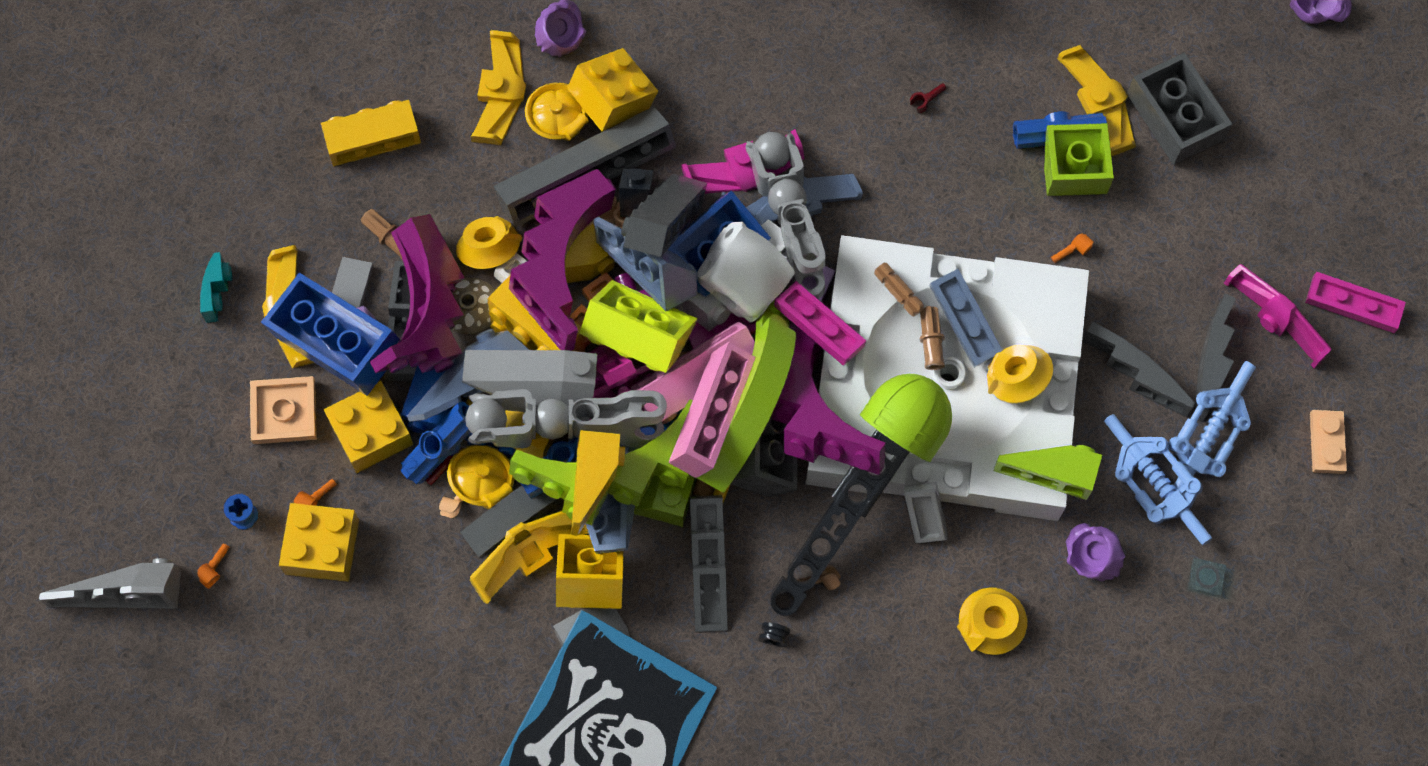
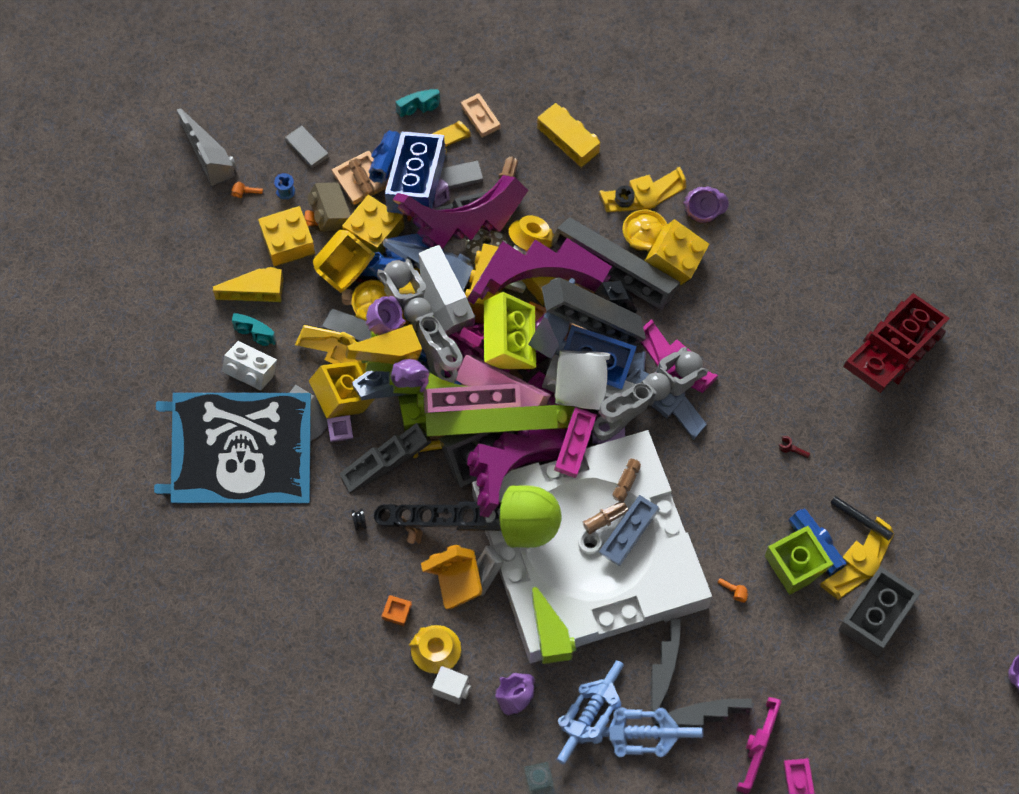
camera: 65 degrees right, 5 degrees down
yellow piece [987,345,1053,403] -> none
none -> yellow slope [213,267,283,302]
none -> white brick [222,341,277,391]
none -> teal slope [232,313,276,346]
none -> light grey tile [285,126,329,168]
none -> dark tan brick [308,183,351,231]
none -> yellow piece [313,230,375,293]
none -> lavender slope [327,415,353,442]
none -> medium nougat axle [349,158,375,197]
none -> medium lavender hair [366,296,406,335]
none -> blue piece [368,130,401,183]
none -> orange plate [382,595,412,626]
none -> medium lavender hair [391,359,430,392]
none -> light orange bracket [421,545,482,609]
none -> white brick [432,666,471,704]
none -> light nougat plate [461,93,500,138]
none -> black bush [615,186,635,208]
none -> black bar [831,496,893,541]

